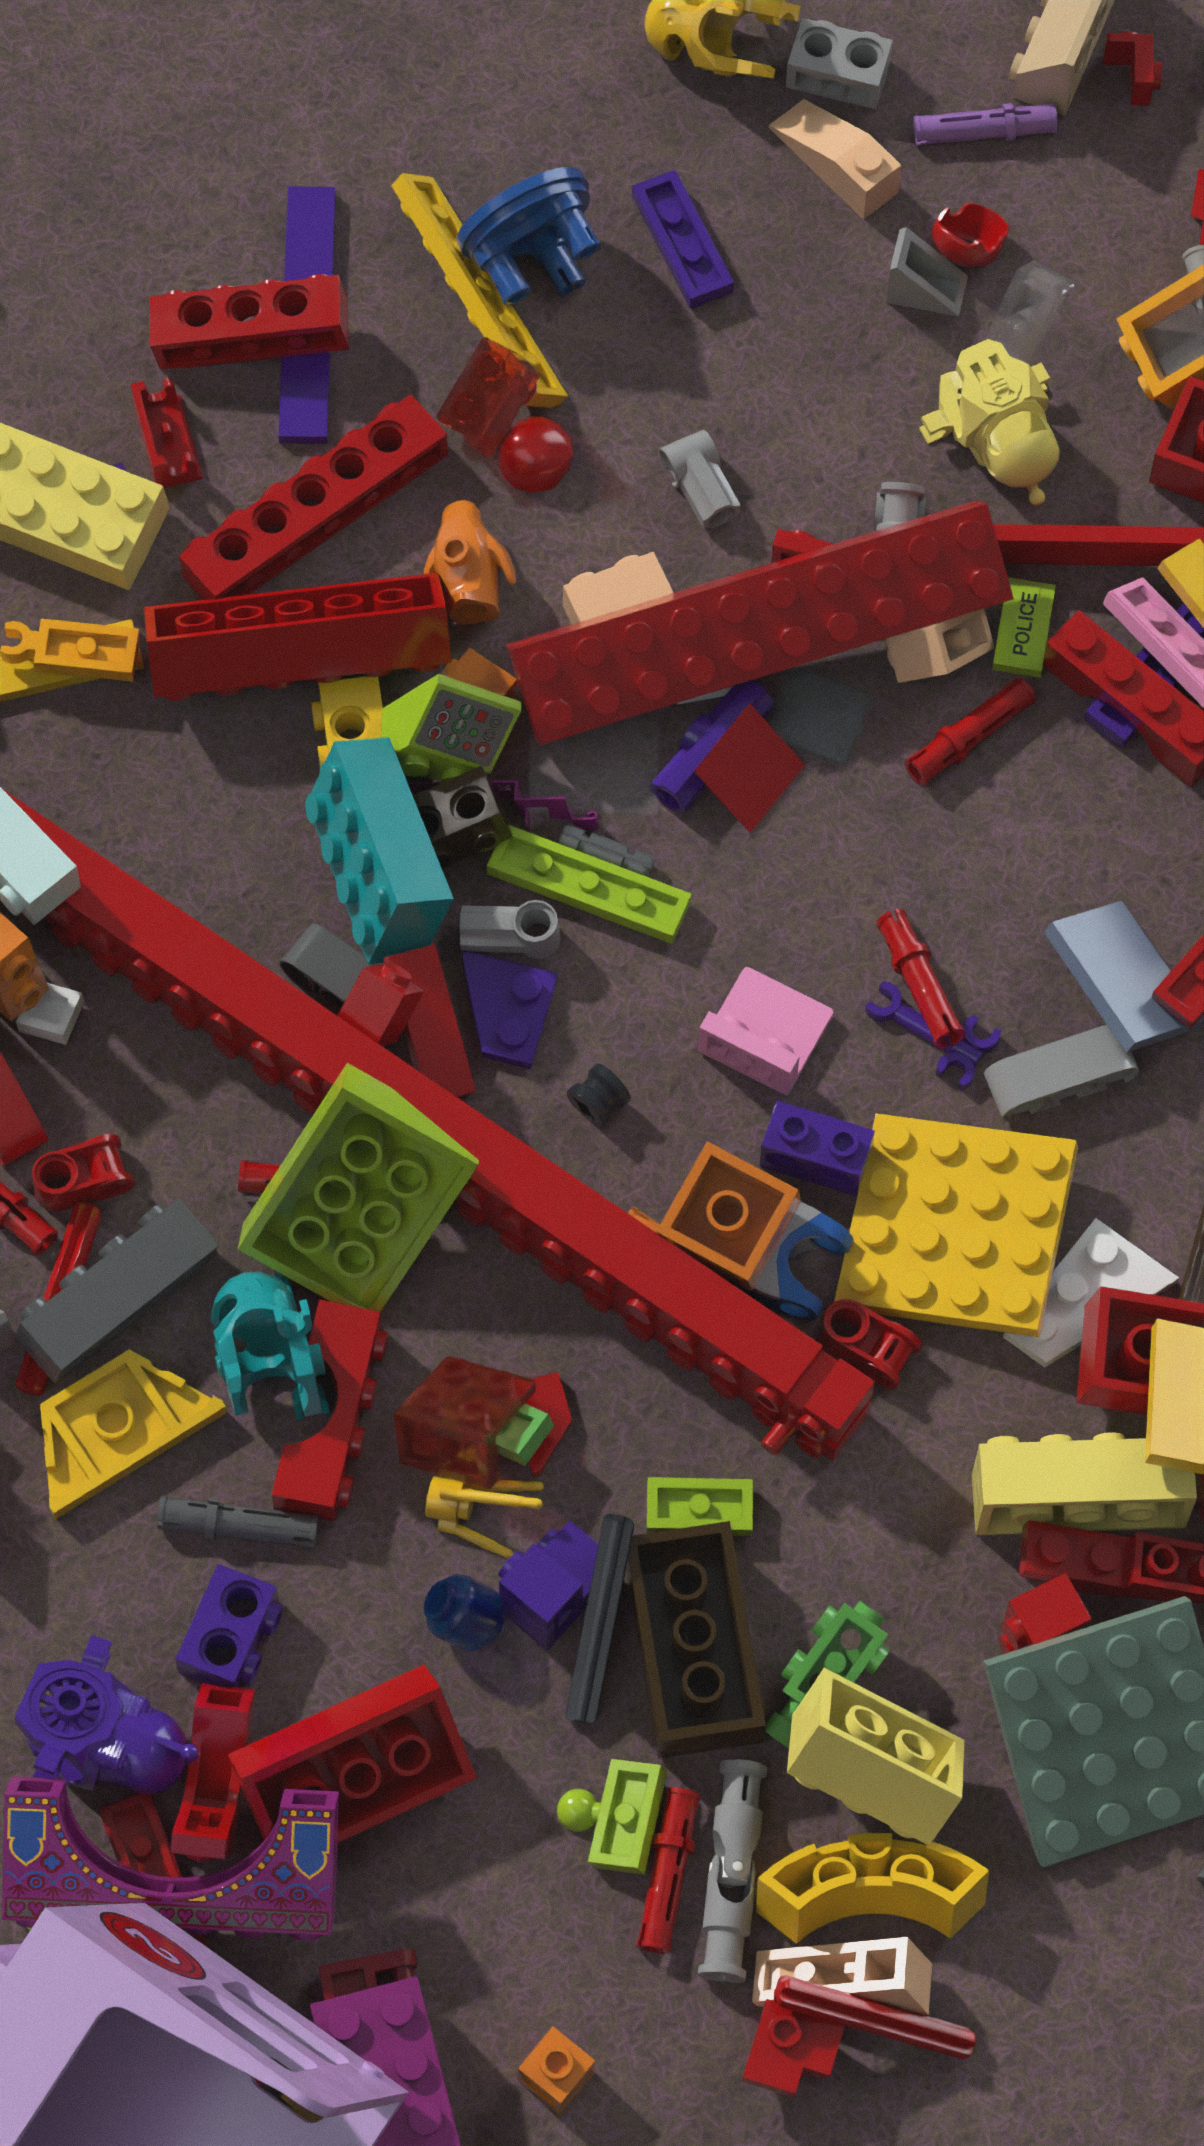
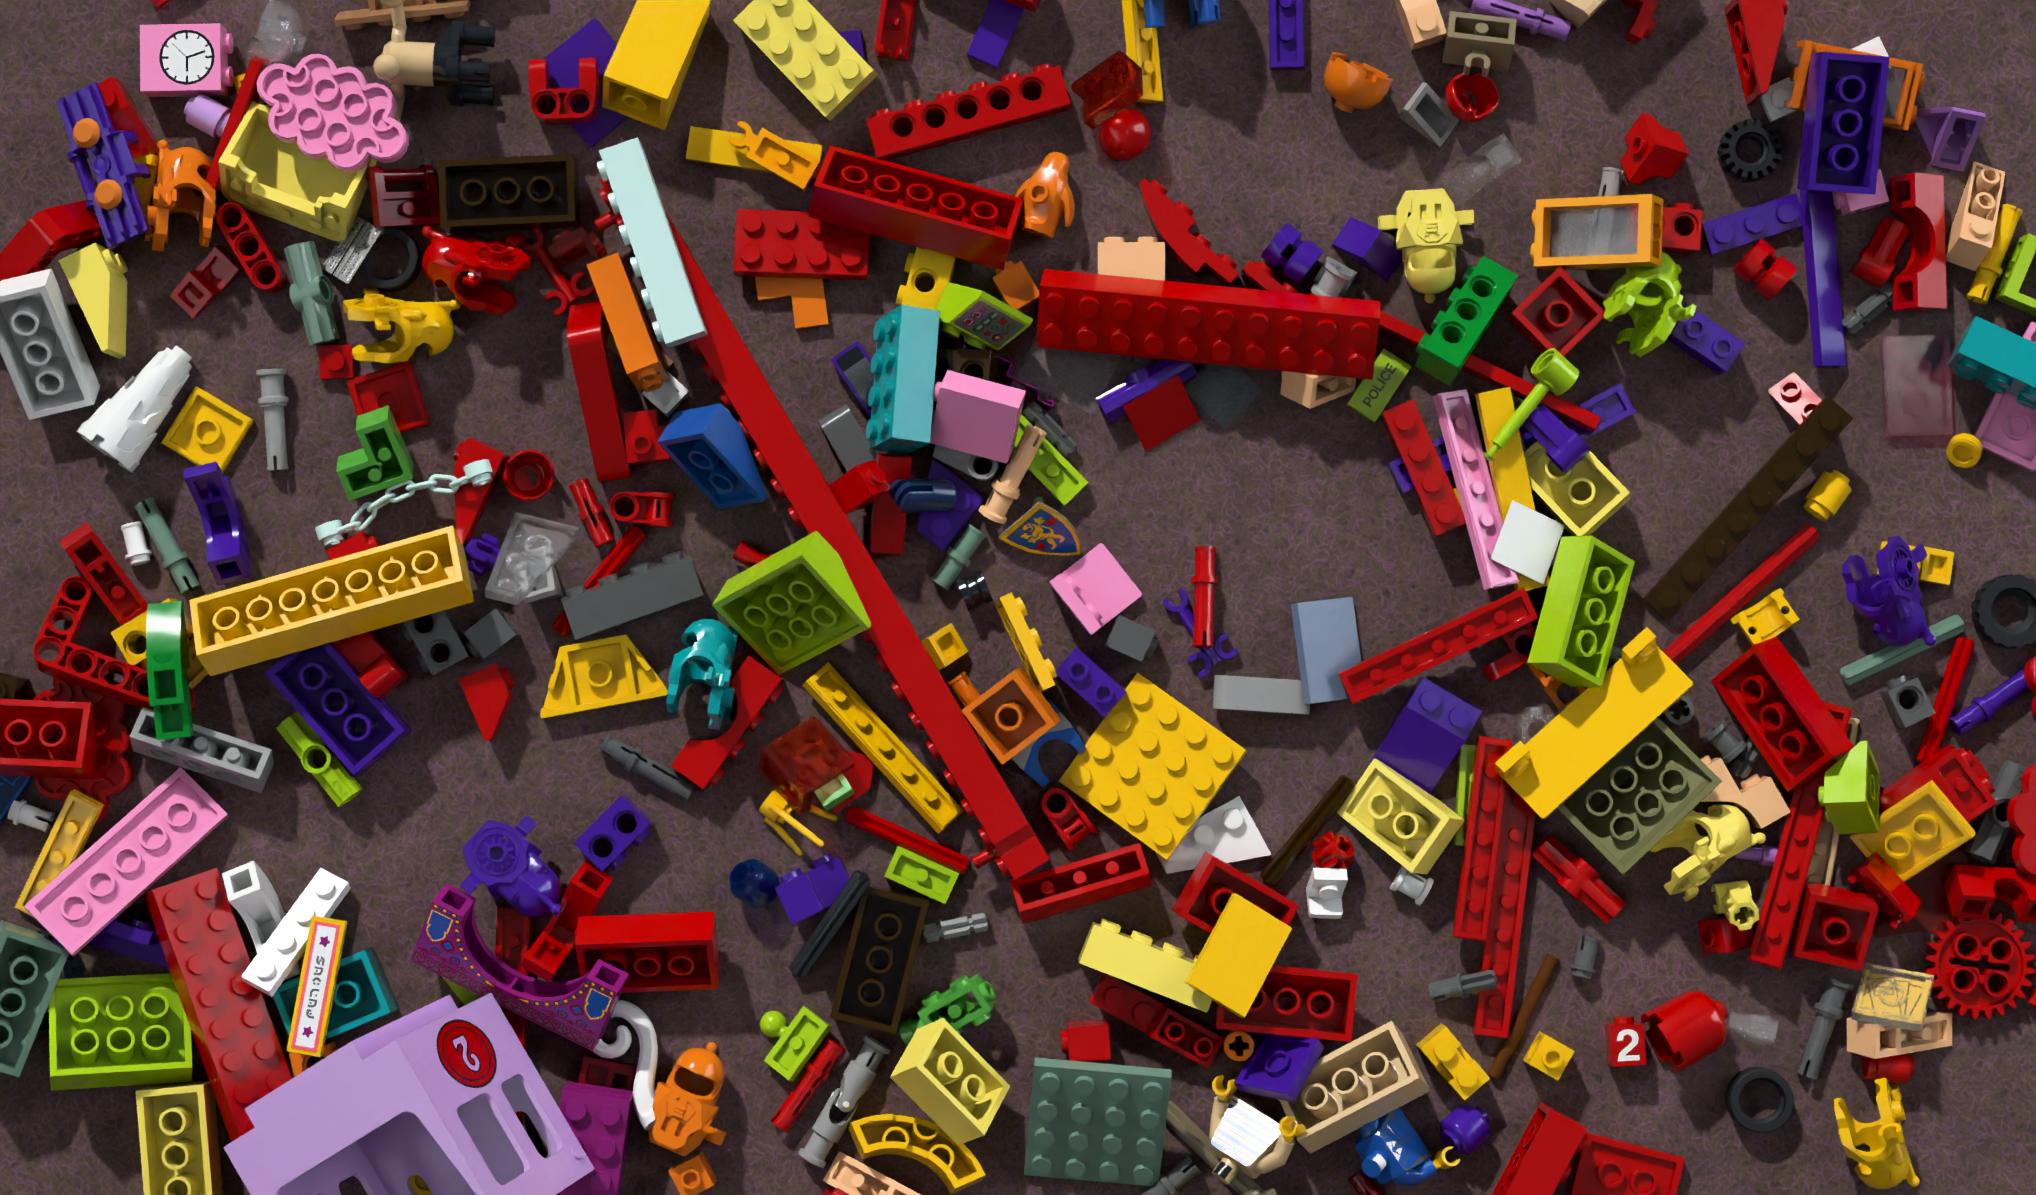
camera: 25 degrees right, 20 degrees up
light grey piece [658,430,741,529] -> none
red pin [904,676,1036,786] -> none
none -> white plant [593,1000,658,1130]
none -> red brick [622,409,673,466]
none -> orange helmet [633,1042,727,1157]
none -> blue slope [657,403,767,509]
none -> red plate [733,209,870,281]
none -> orange tile [755,277,829,330]
none -> yellow tile [802,662,964,834]
none -> slope [831,341,874,417]
none -> red axle [845,805,970,874]
none -> dark blue arm [889,479,956,513]
none -> yellow plate [921,623,969,670]
none -> light grey axle [923,913,989,943]
none -> bright pink brick [930,370,1026,464]
none -> sand green pin [931,524,986,590]
none -> light nougat pin [978,424,1047,524]
none -> yellow plate [994,592,1057,692]
none -> shield [999,497,1081,556]
none -> red brick [1010,843,1151,924]
none -> dark grey brick [1105,615,1158,663]
none -> red slope [1139,178,1239,287]
none -> dark purple wheel [1260,222,1324,285]
none -> orange cylinder [1324,52,1393,113]
none -> dark purple slope [1332,217,1402,282]
none -> green brick [1415,256,1518,386]
none -> dark tan brick [1442,11,1517,78]

